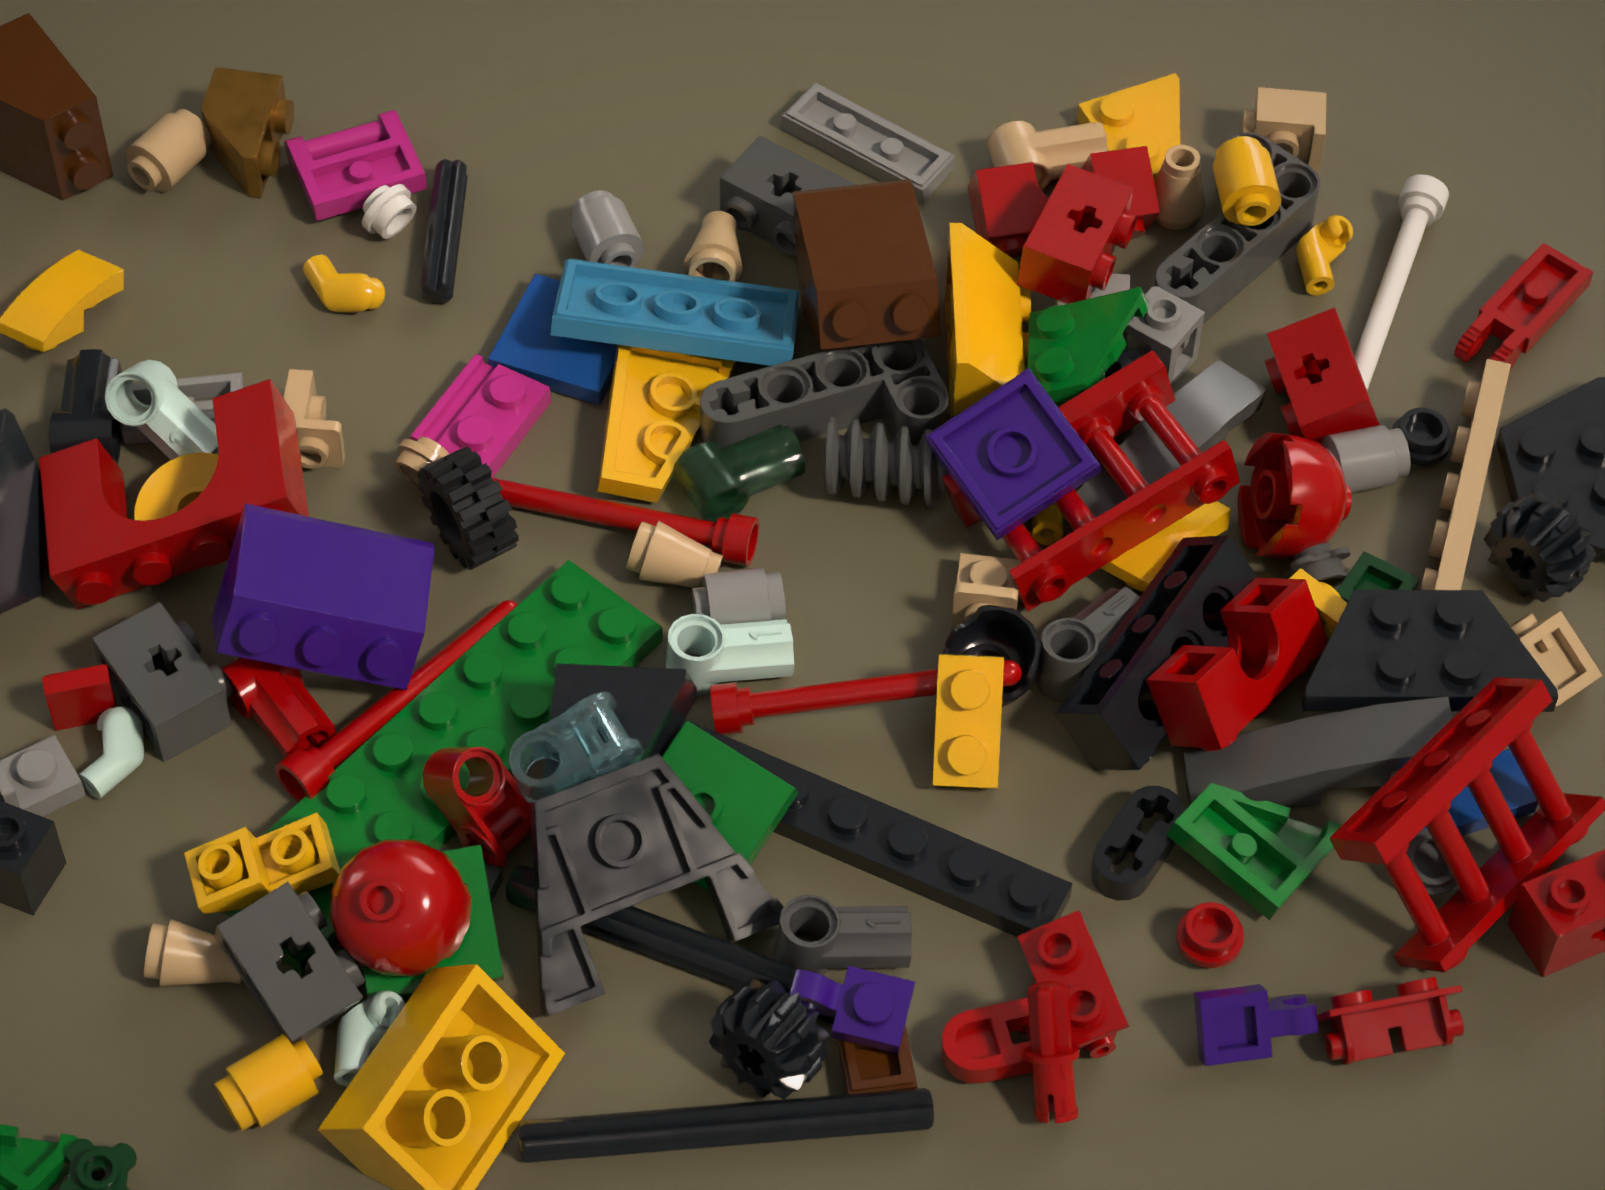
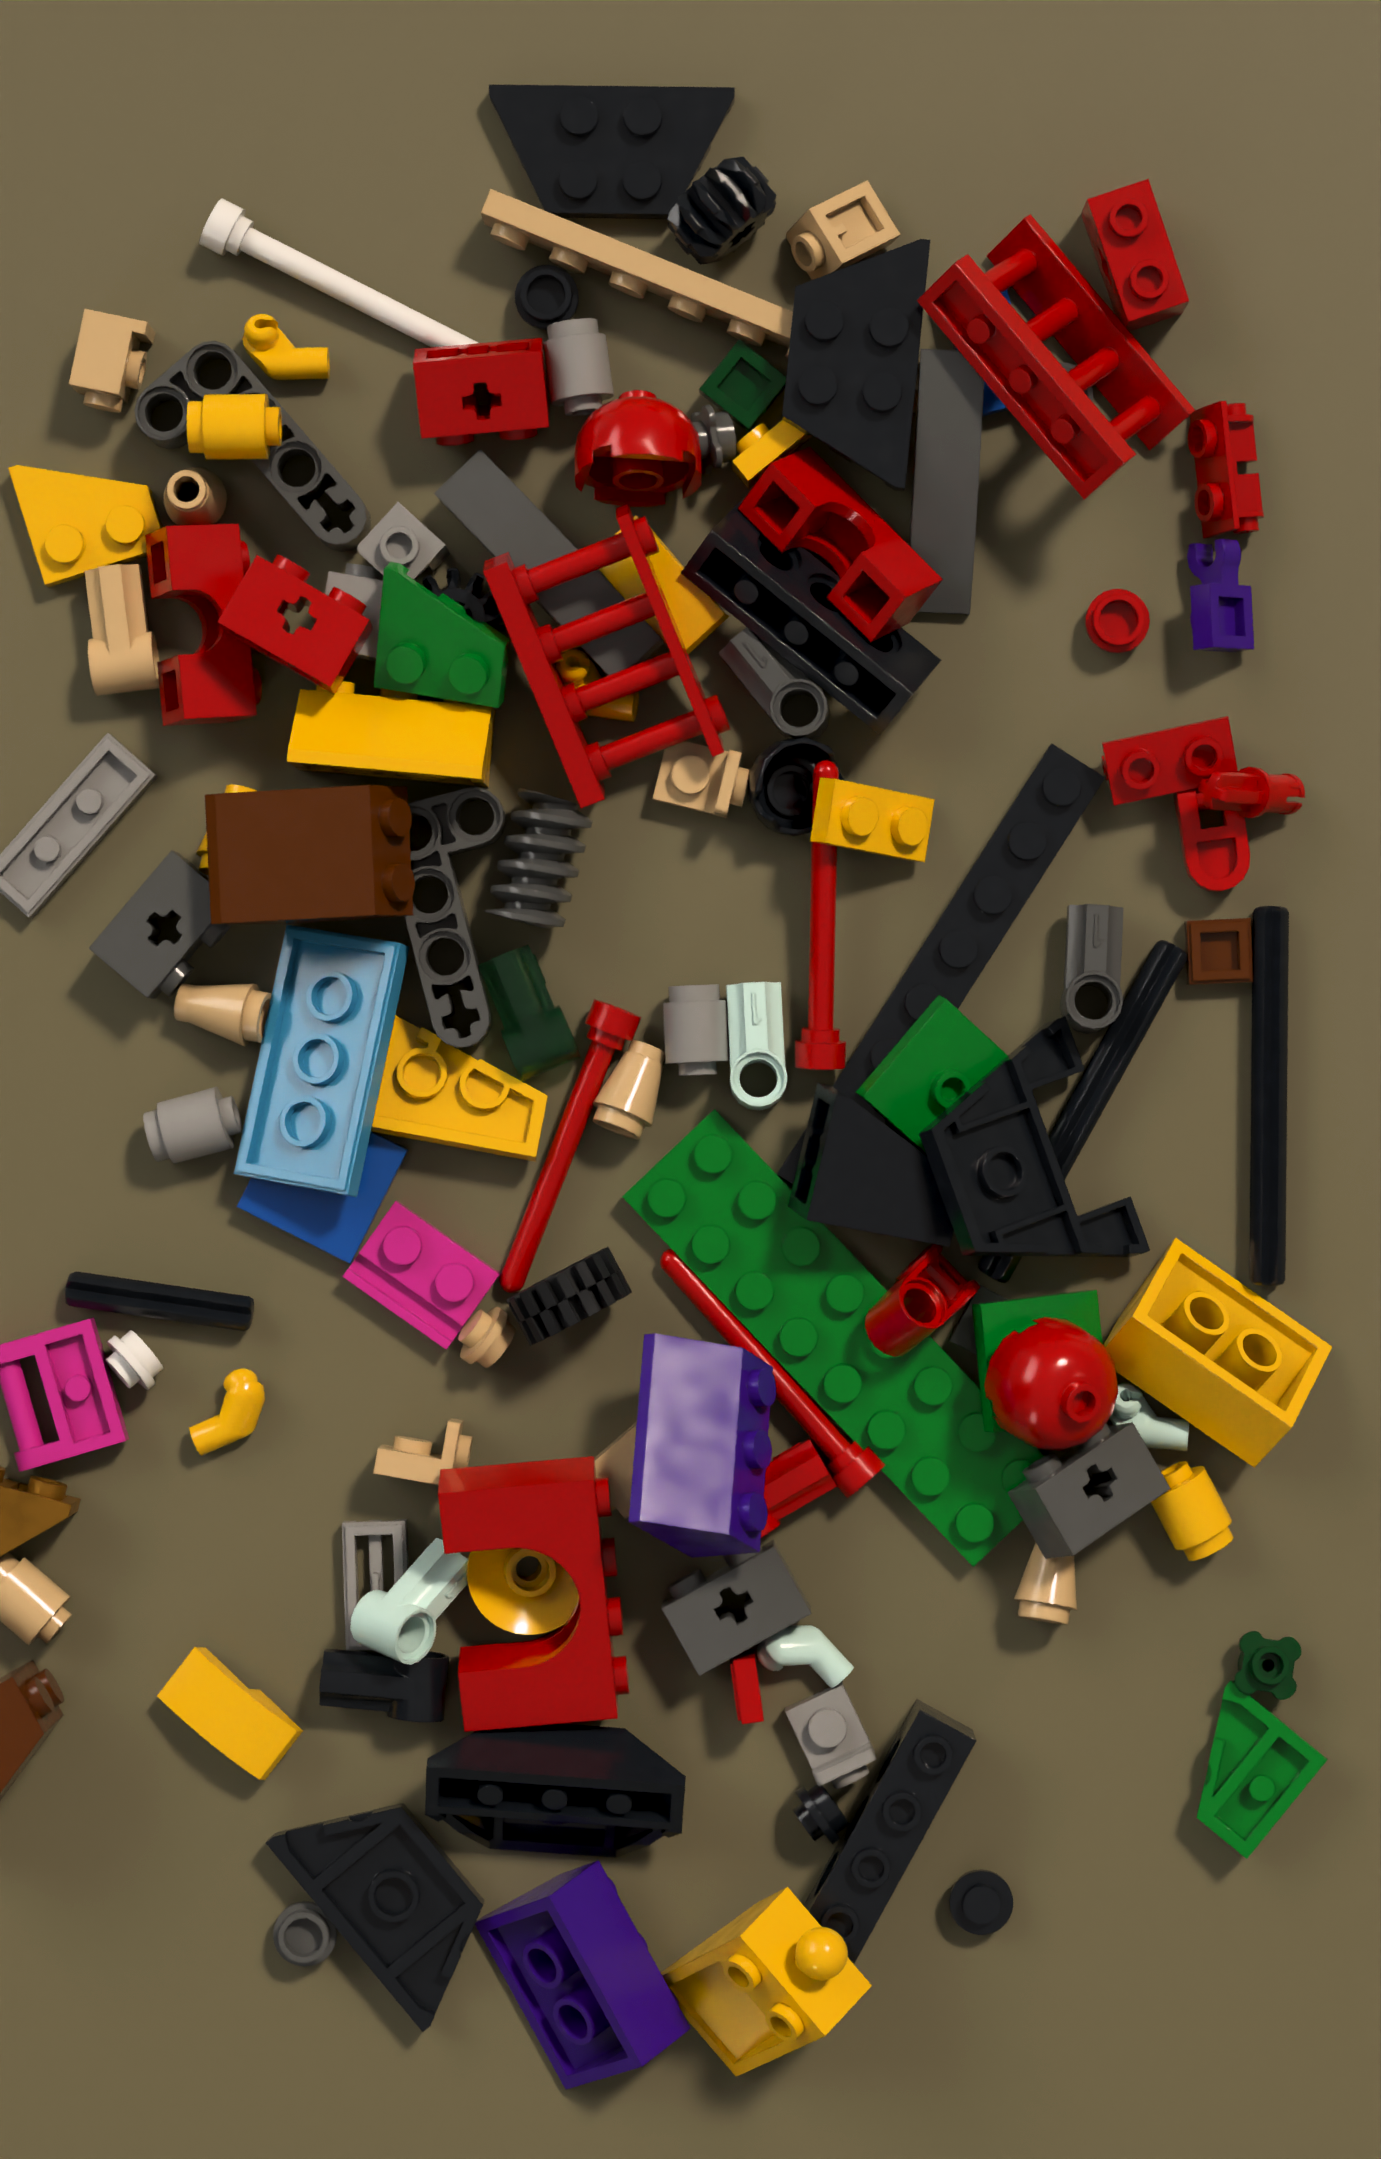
camera: 85 degrees left, 35 degrees up
yellow slope [184,812,340,914] -> none
clear light blue piece [509,692,644,803] -> none
black gear [708,978,830,1100] -> none
dark purple plate [790,965,915,1054] -> none
dark purple tile [925,368,1101,540] -> none
black beam [1091,786,1185,901] -> none
green wing [1166,783,1342,920] -> none
red hinge [1453,243,1594,370] -> none

